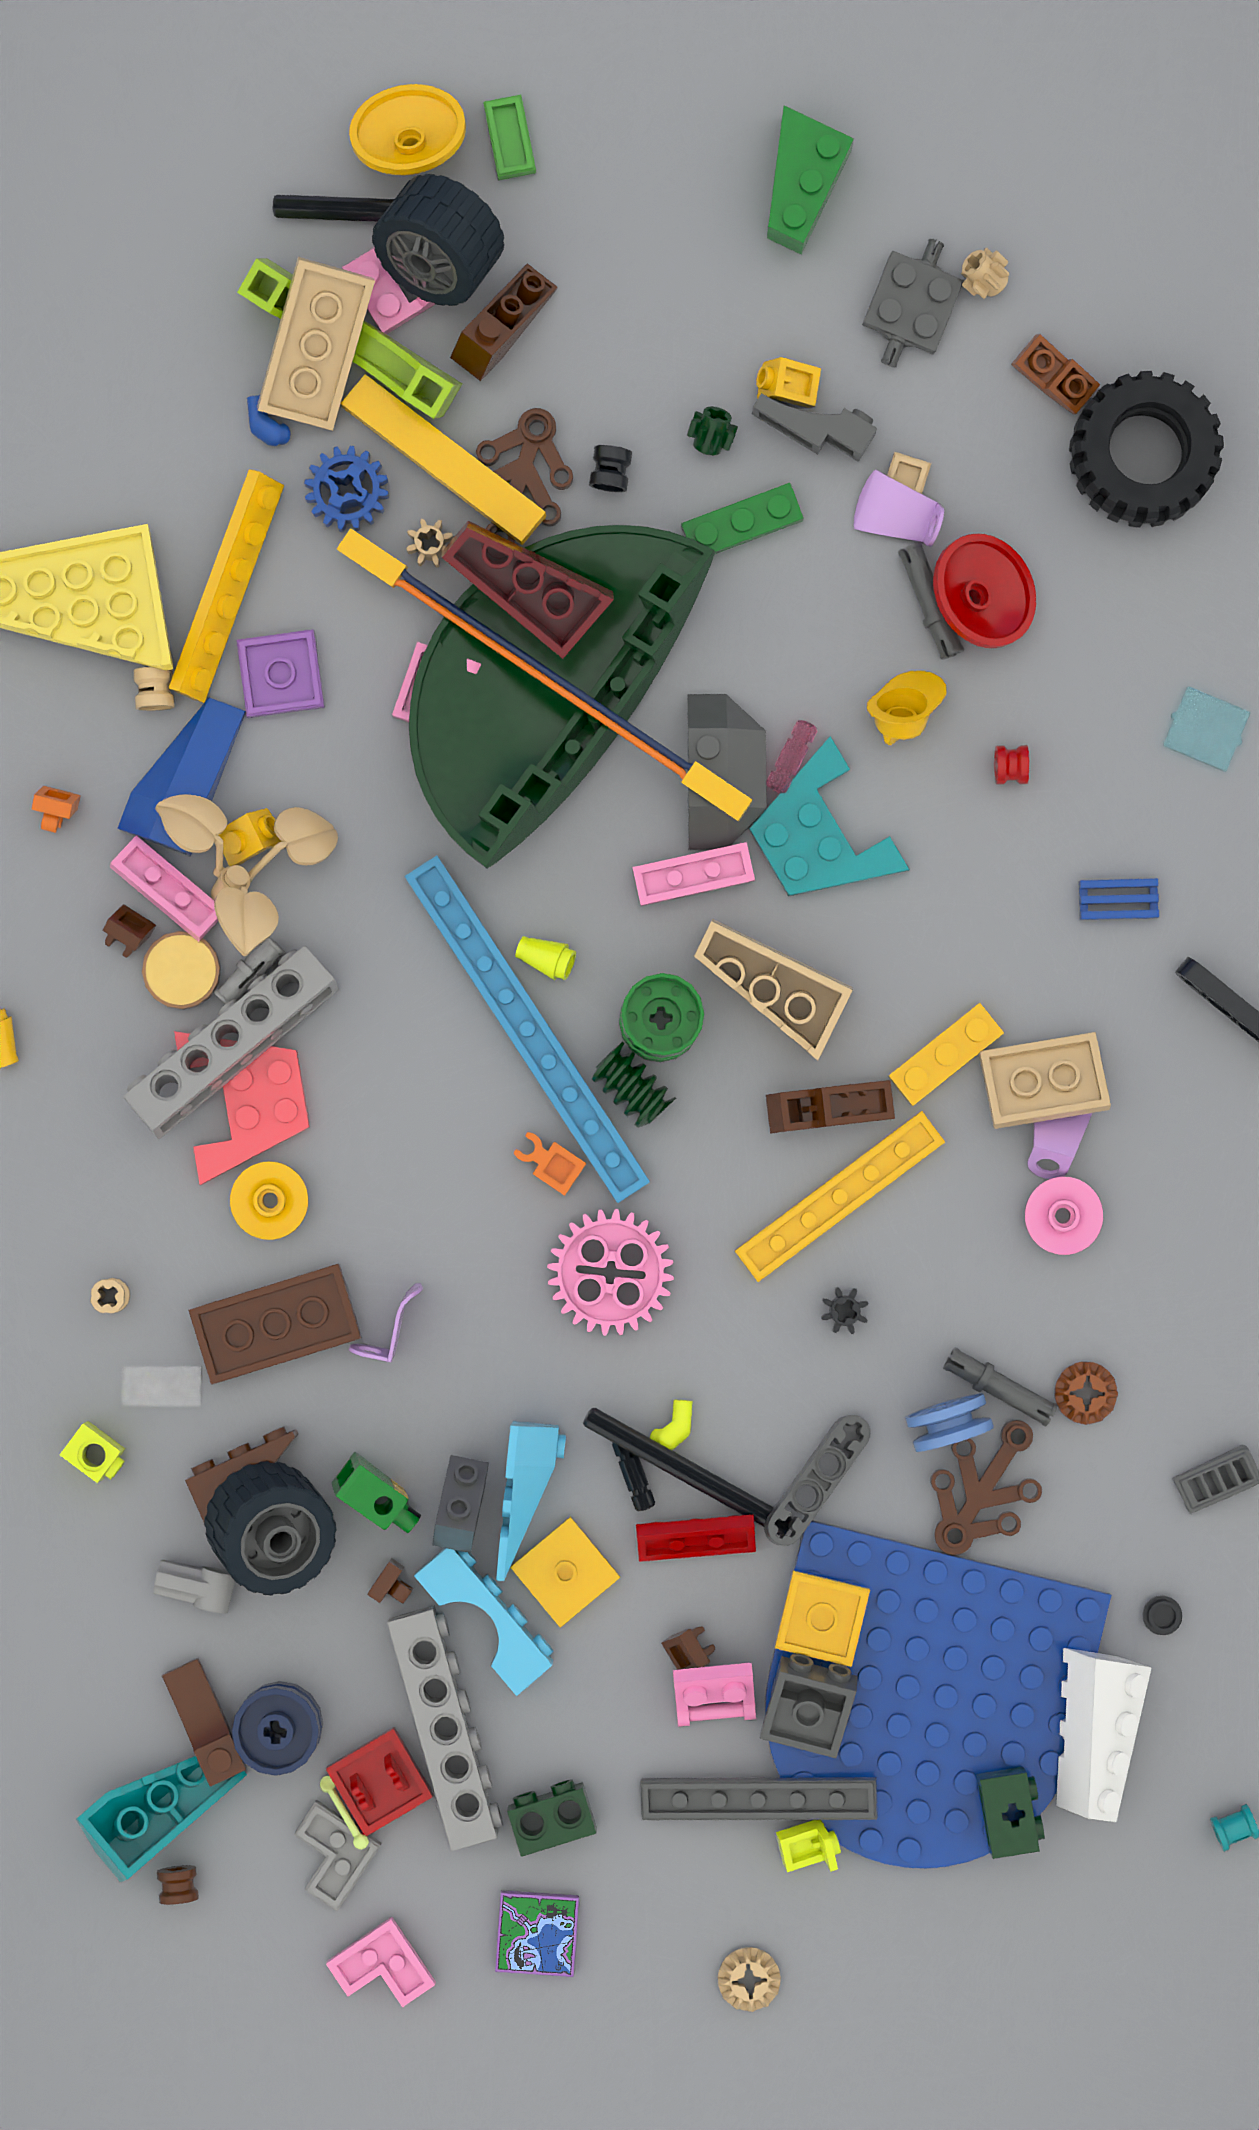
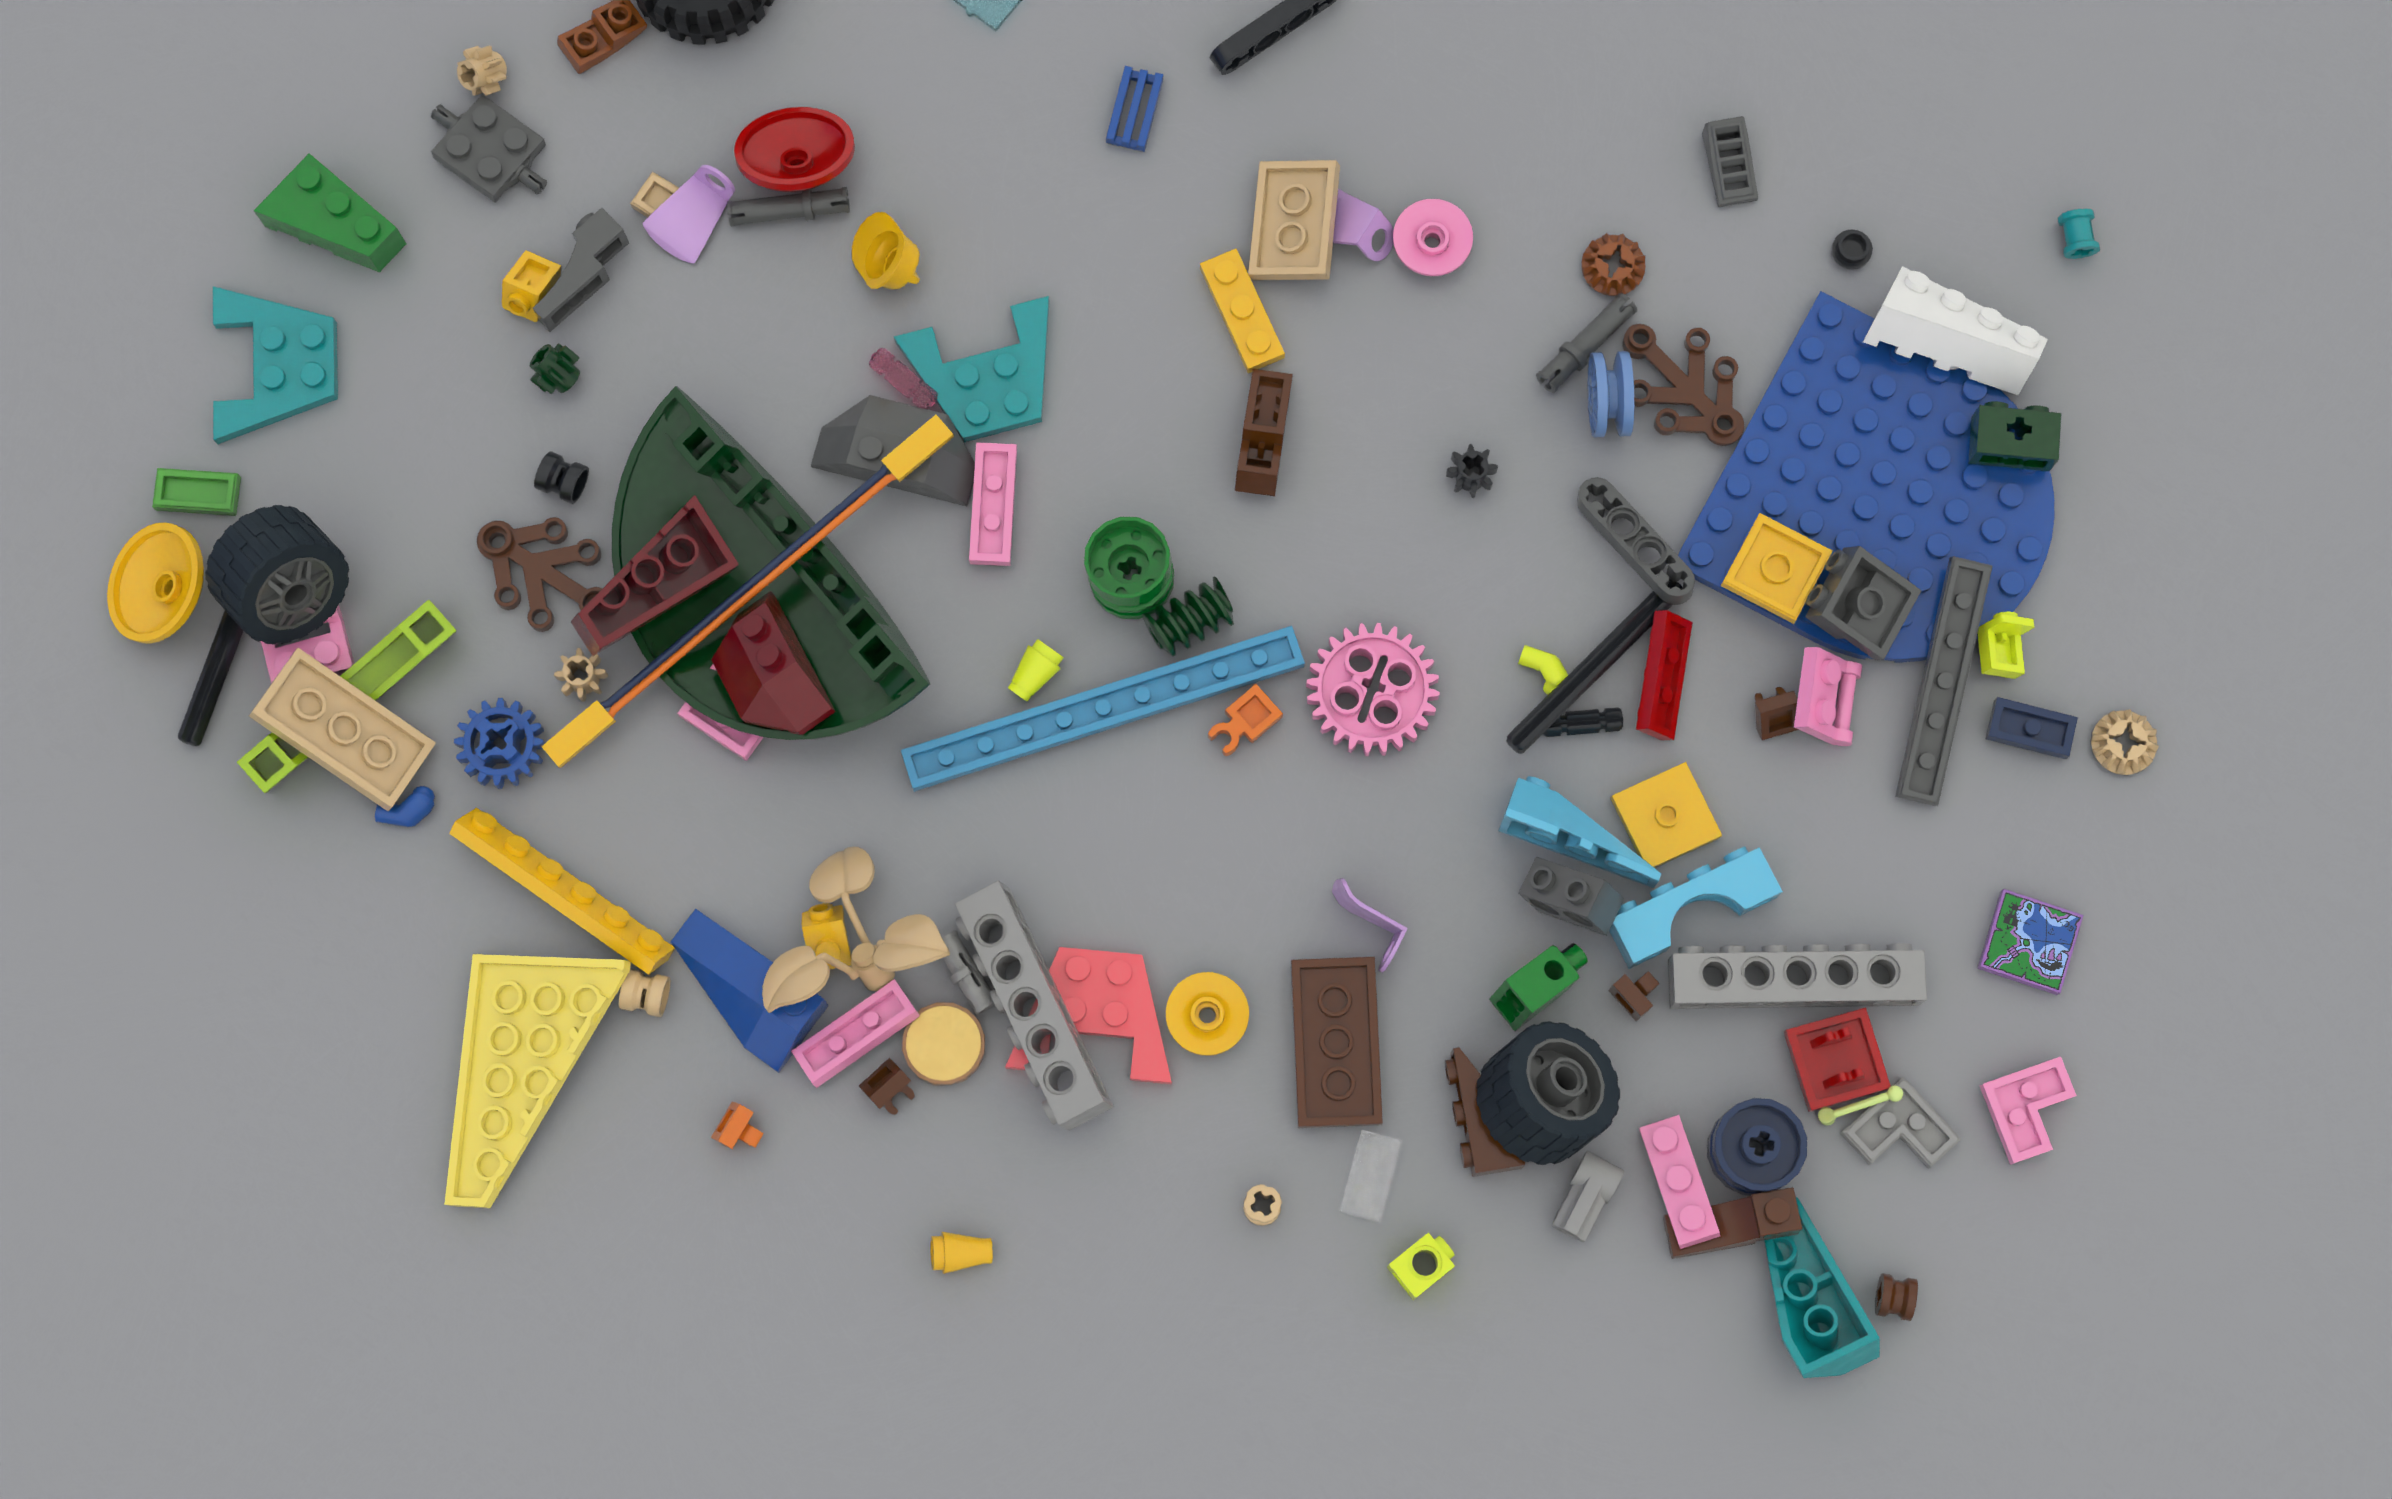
camera: 75 degrees left, 10 degrees down
medium lavender tile [236,629,325,718] -> none
yellow tile [341,374,547,545] -> none
reddish brown slope [450,263,558,381] -> none
dark green brick [507,1779,597,1857] -> none
green plate [681,483,804,554] -> none
tan wedge [694,919,853,1060] -> none
yellow tile [735,1111,945,1282] -> none
red wheel [994,745,1029,785] -> none
none -> teal wing [213,286,338,444]
none -> dark red wedge [711,591,835,735]
none -> bright pink plate [1639,1115,1721,1249]
none -> dark blue plate [1985,697,2078,759]

